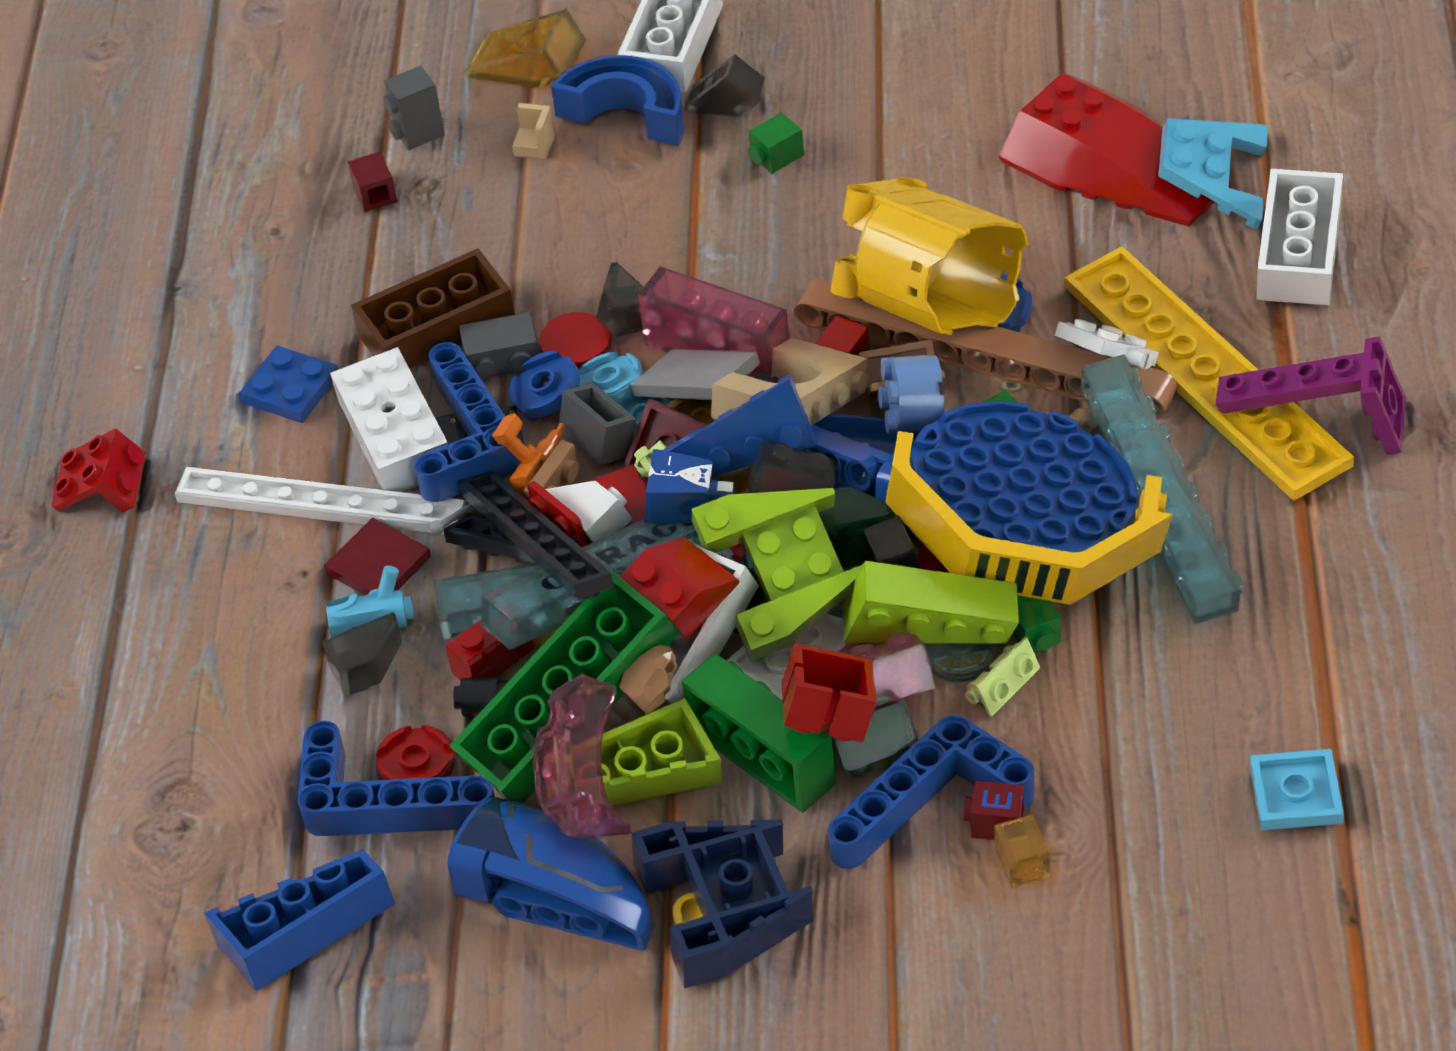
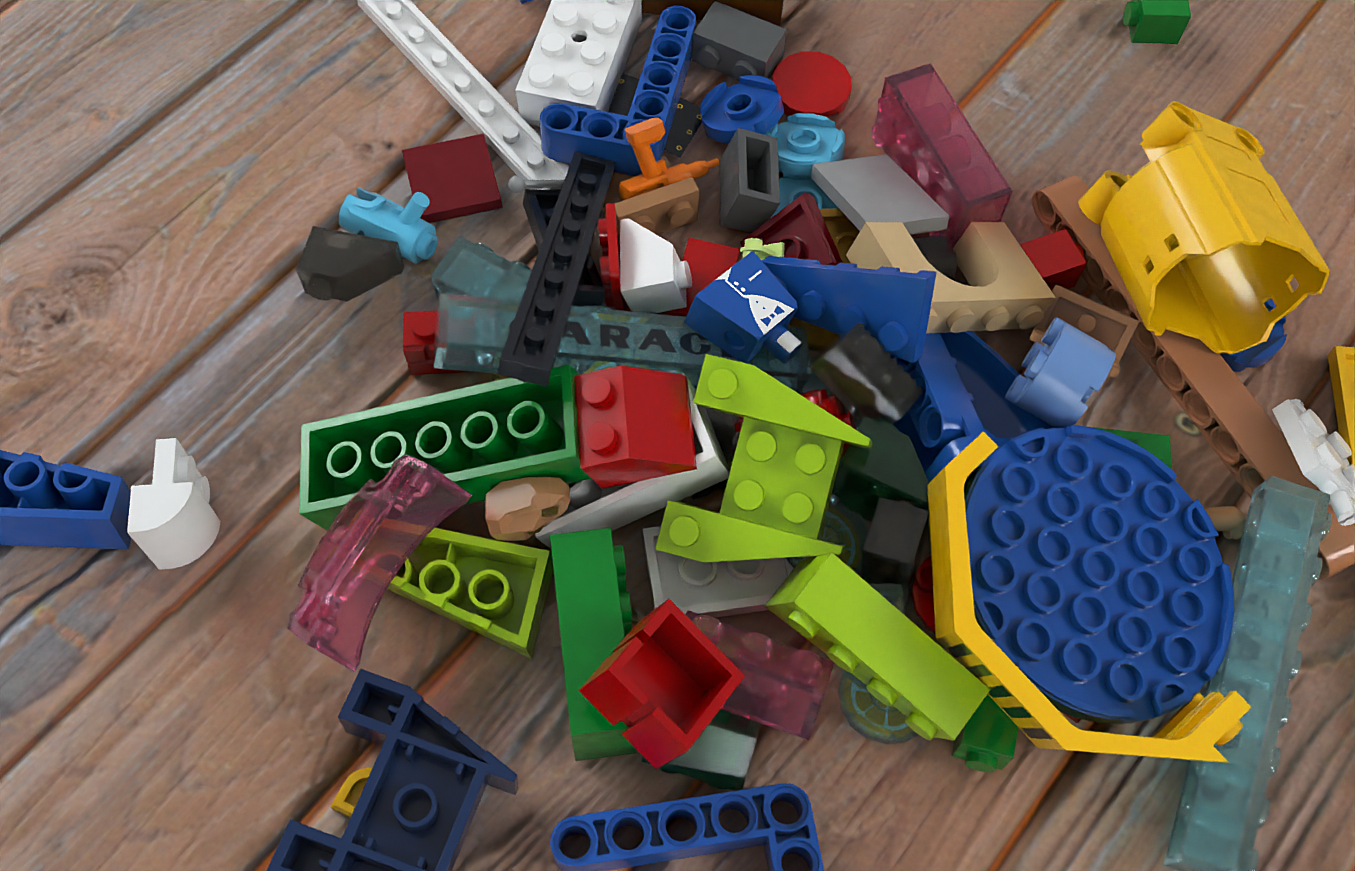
camera: 30 degrees right, 15 degrees up
blue beam [298,720,495,836] -> none
red tile [376,725,455,780] -> none
blue panel [447,797,653,951] -> none
black brick [453,676,509,717] -> none
clear smoke slope [596,262,658,337] -> none
yellowish green hinge [965,637,1040,717] -> none
none -> white brick [127,438,221,570]

